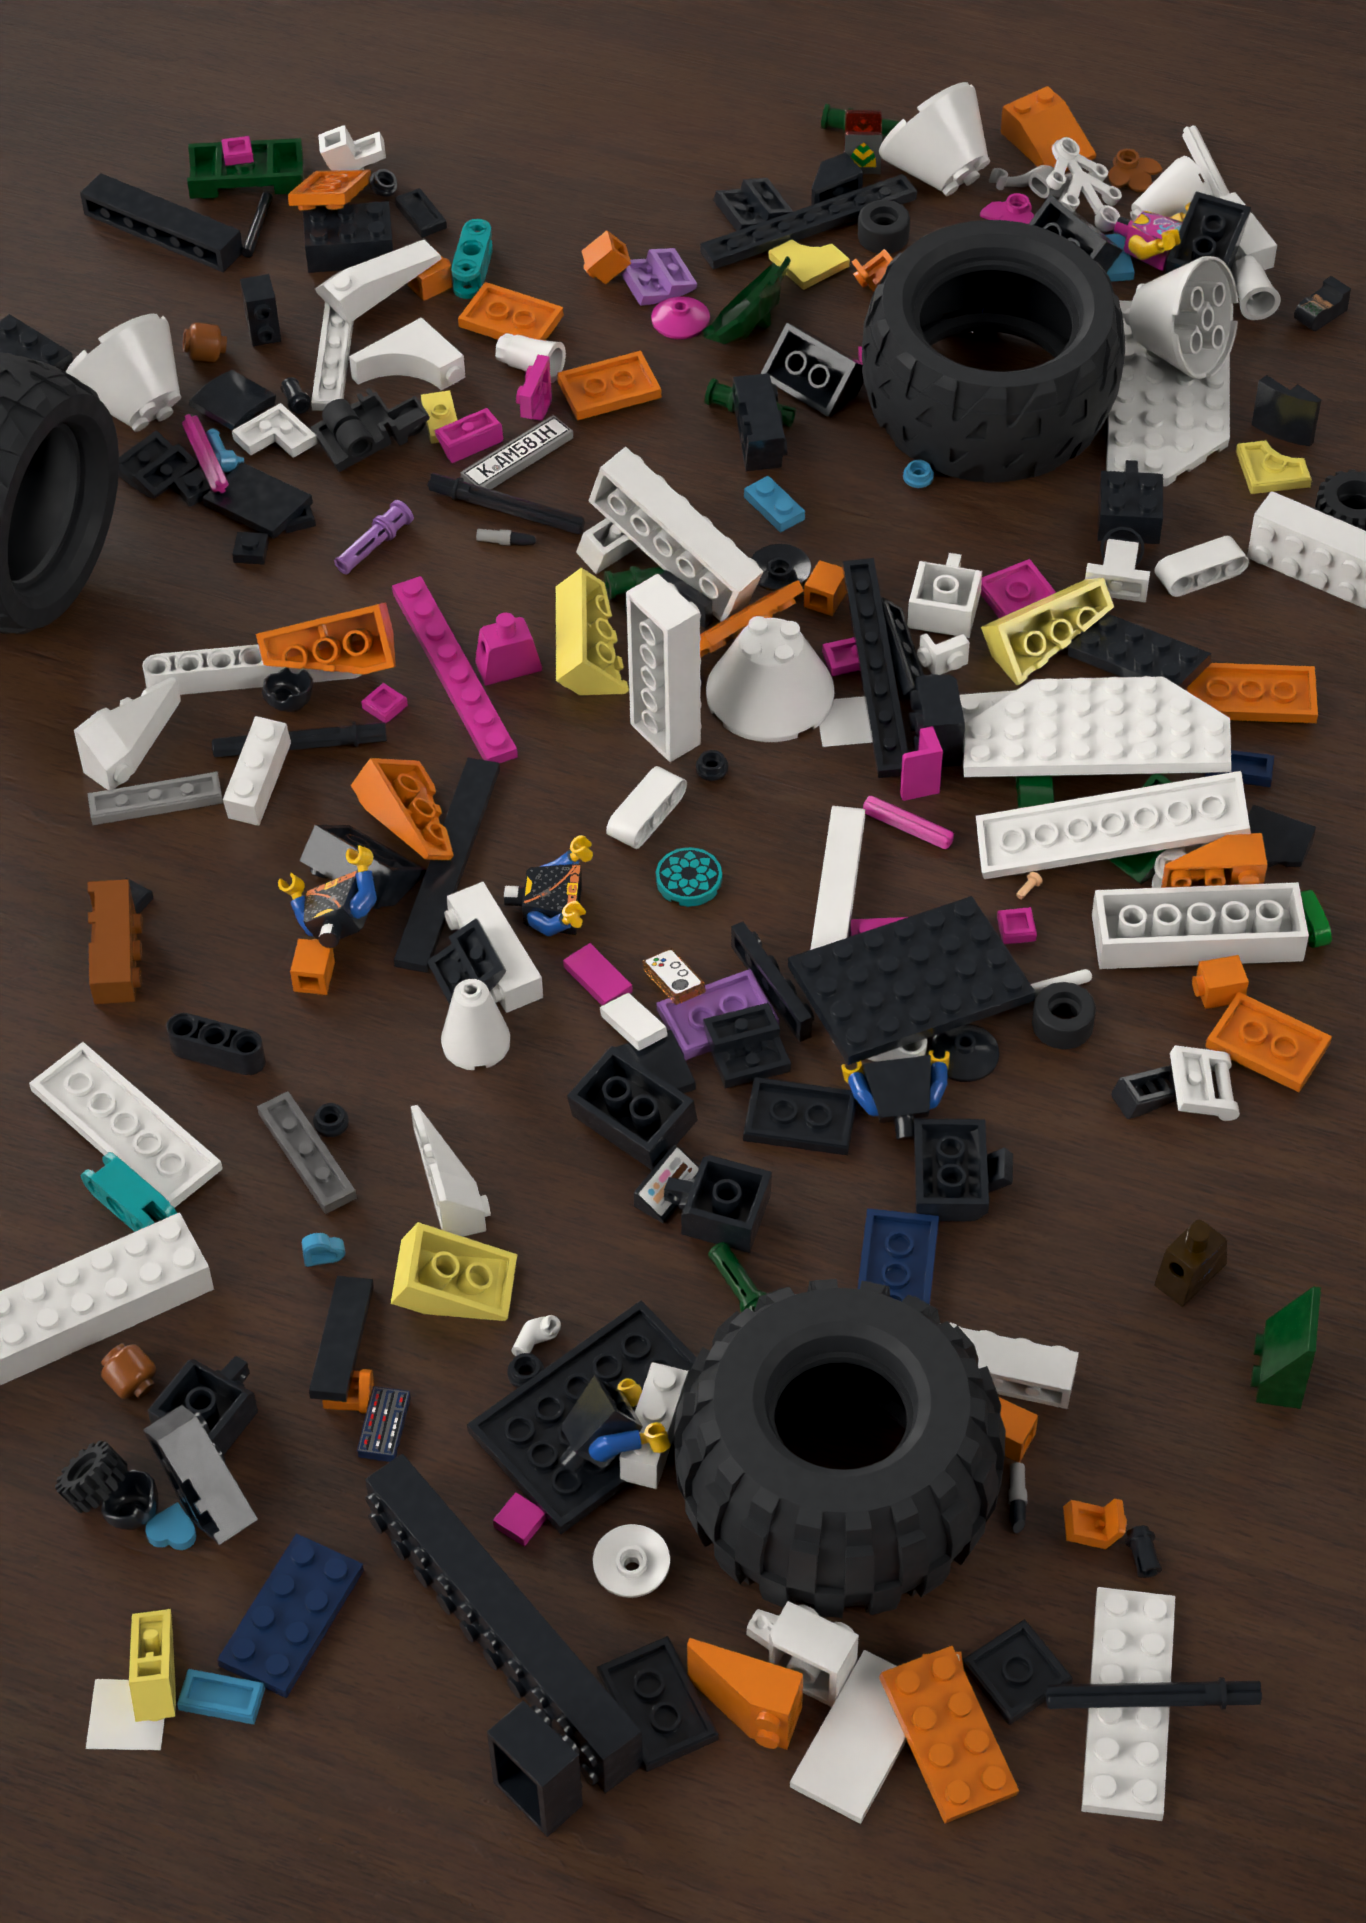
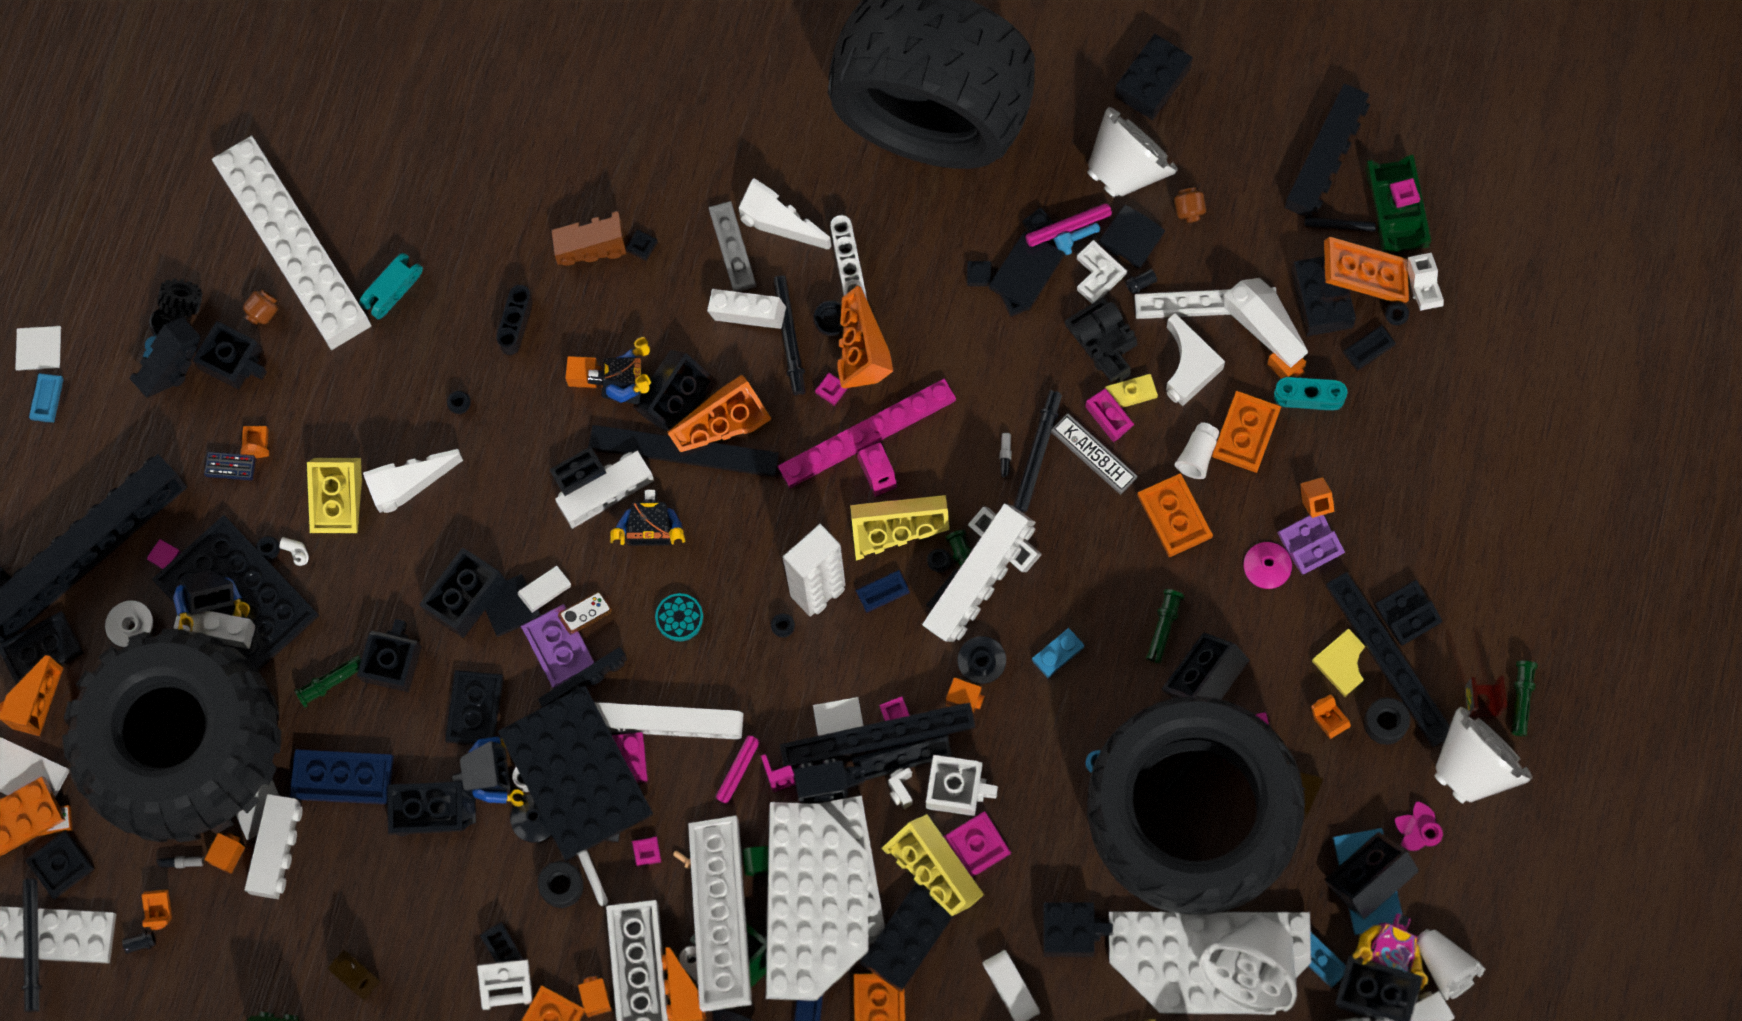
camera: 90 degrees right, 20 degrees up
white plate [29,1042,222,1208] -> none
black slope [119,430,199,499] -> none
light yellow slope [129,1609,176,1722] -> none
dark blue plate [217,1533,364,1698] -> none
black brick [240,274,281,347] -> none
flat silver plate [257,1091,357,1214] -> none
dark azure tile [302,1233,346,1267] -> none
black tile [309,1276,374,1402] -> none
medium lavender pin [334,500,414,574] -> none
white cone [441,979,510,1070] -> none
dark pink plate [516,354,552,421] -> none
dark pink tile [563,943,633,1006] -> none
white beam [606,766,687,849] -> none
slope [634,1145,699,1224] -> none
orange plate [700,580,804,657] -> none
dark green piece [702,256,791,345] -> none
black slope [703,1002,791,1089] -> none
white cone [706,616,834,742] -> none
black wedge [732,373,788,471] -> none
white hinge [747,1601,859,1707] -> none
black slope [811,152,863,205] -> none
black plate [987,1147,1013,1193] -> none
light grey piece [989,165,1072,200] -> none
orange slope [1001,86,1096,172] -> none
white plant [1046,137,1122,232] -> none
white piece [1085,527,1150,602] -> none
dark orange plate [1108,149,1163,192] -> none
white axle [1182,125,1230,197] -> none

